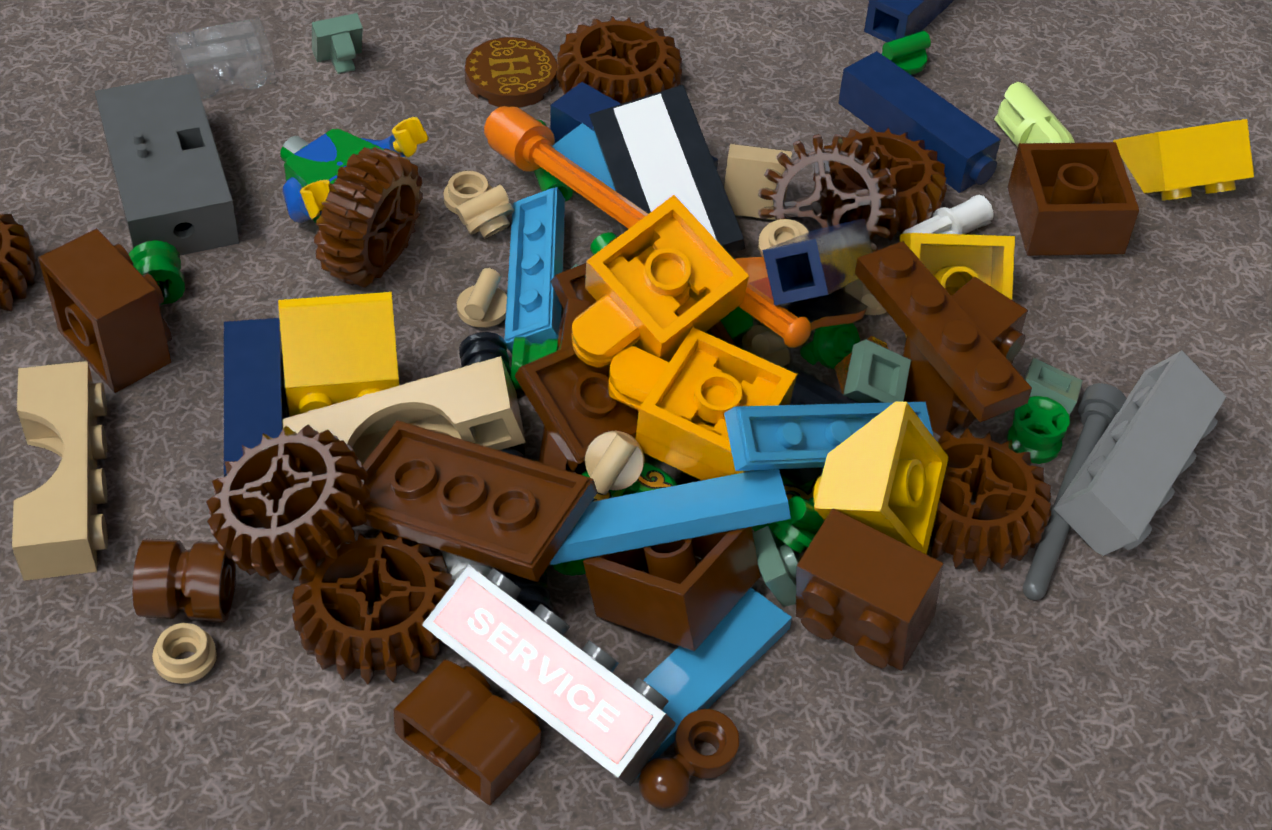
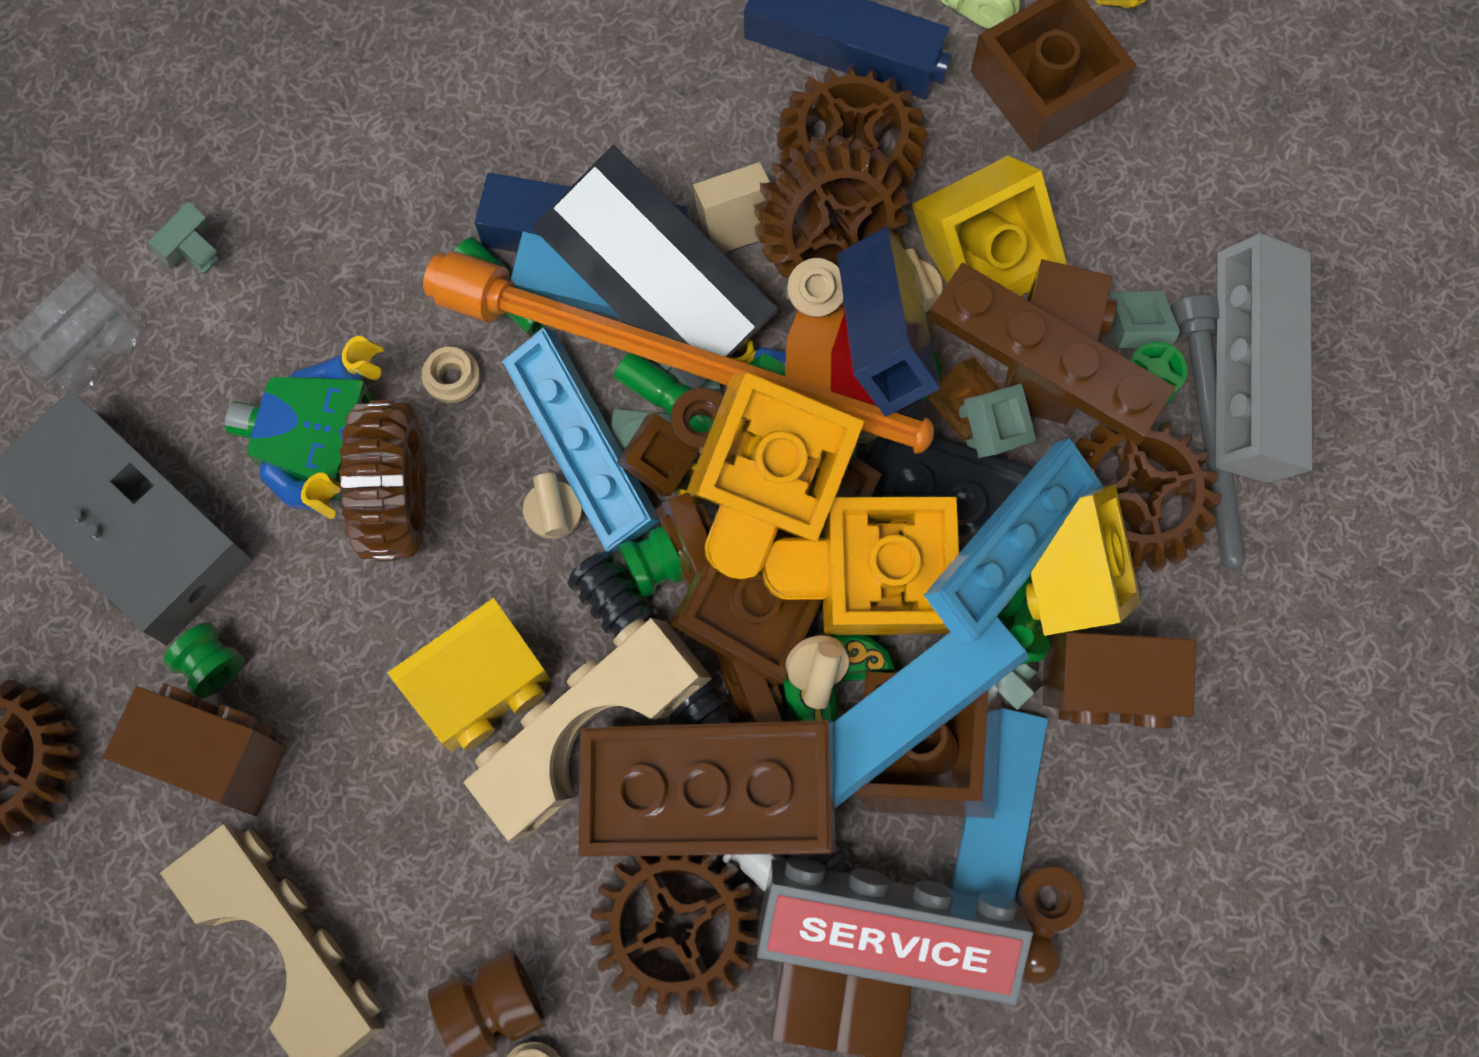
camera: 25 degrees left, 25 degrees up
reddish brown gear [206,424,372,581] -> none
dark blue brick [224,318,286,477] -> none
tan plate [455,185,514,239] -> none
reddish brown tile [465,37,557,108] -> none
reddish brown gear [557,16,682,104] -> none
white axle [902,195,994,235] -> none

